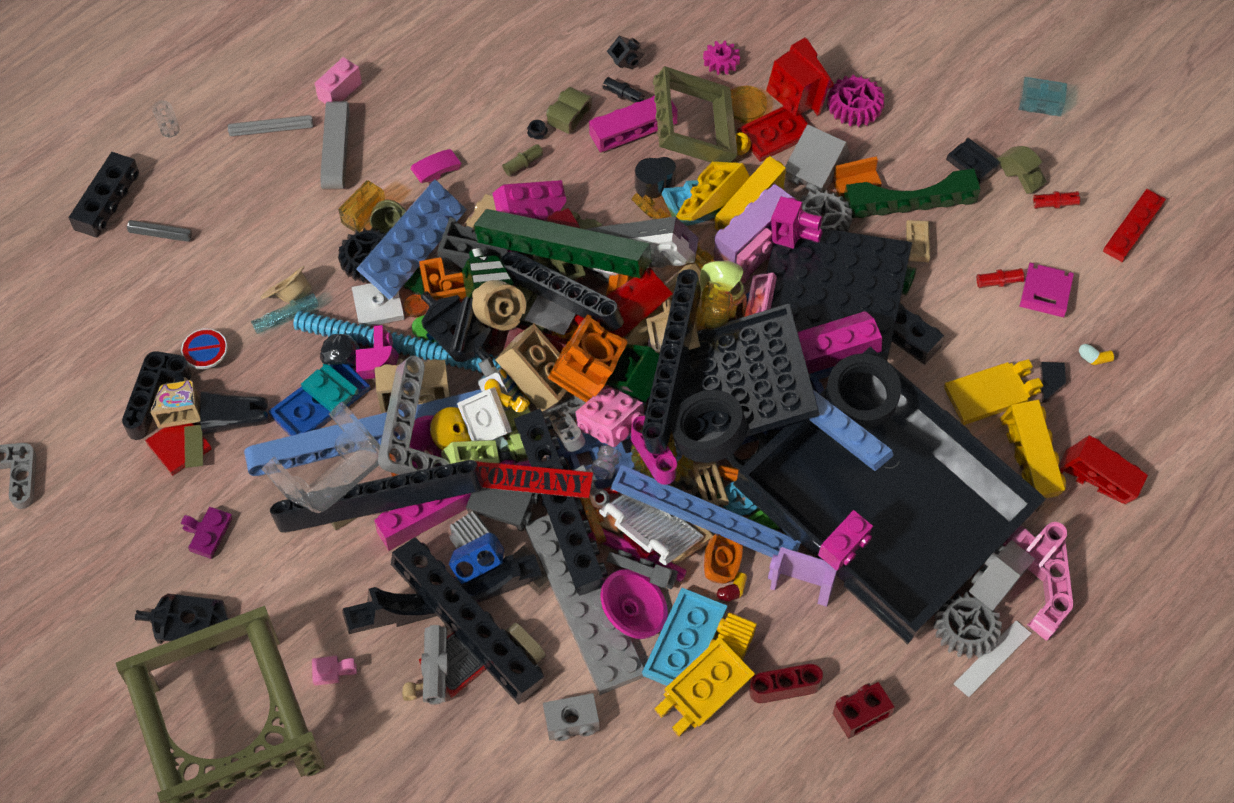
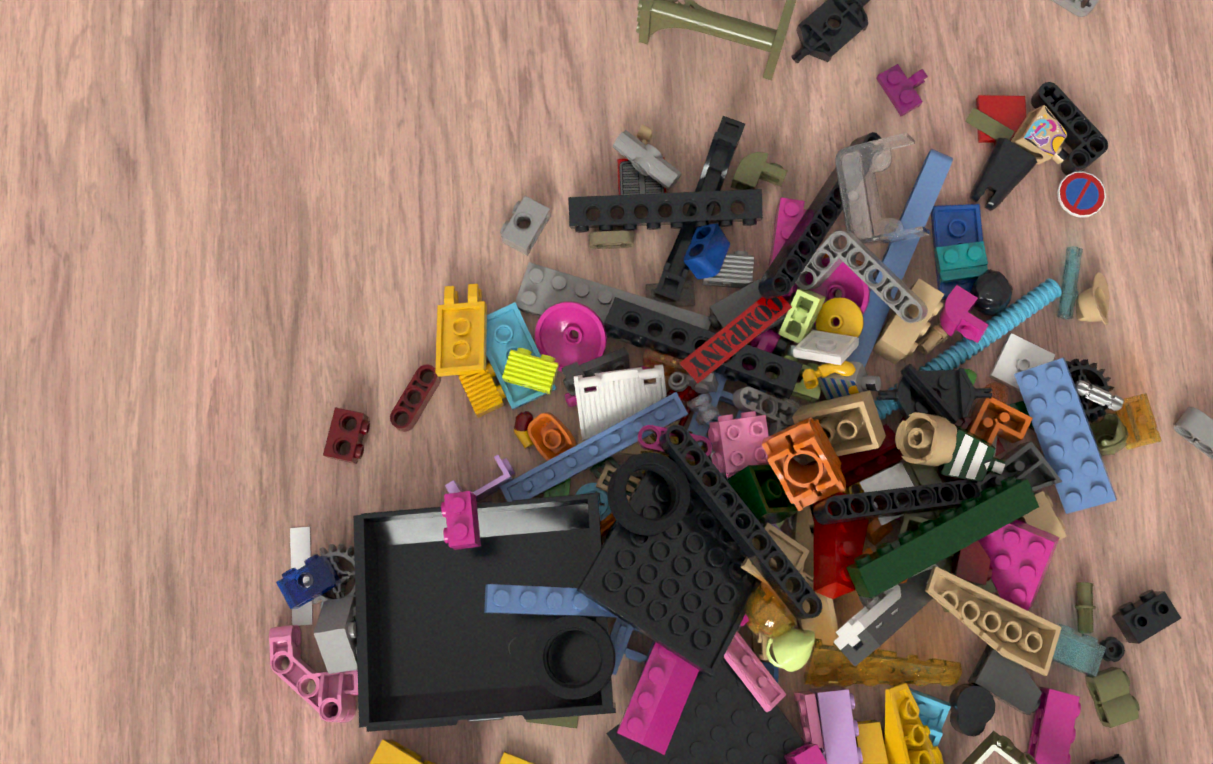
camera: 130 degrees right, 20 degrees up
bright pink plate [312,656,357,686] -> none
dark pink slope [410,149,461,183] -> none
none -> clear blue brick [276,554,342,609]
none -> neon yellow brick [502,348,559,395]
none -> olive brick [731,152,788,190]
none -> tan wedge [925,566,1062,676]
none -> dark grey slope [968,644,1042,715]
none -> clear light blue brick [1052,624,1106,676]
none -> light grey axle [1075,380,1124,411]
none -> black brick [1112,589,1182,644]

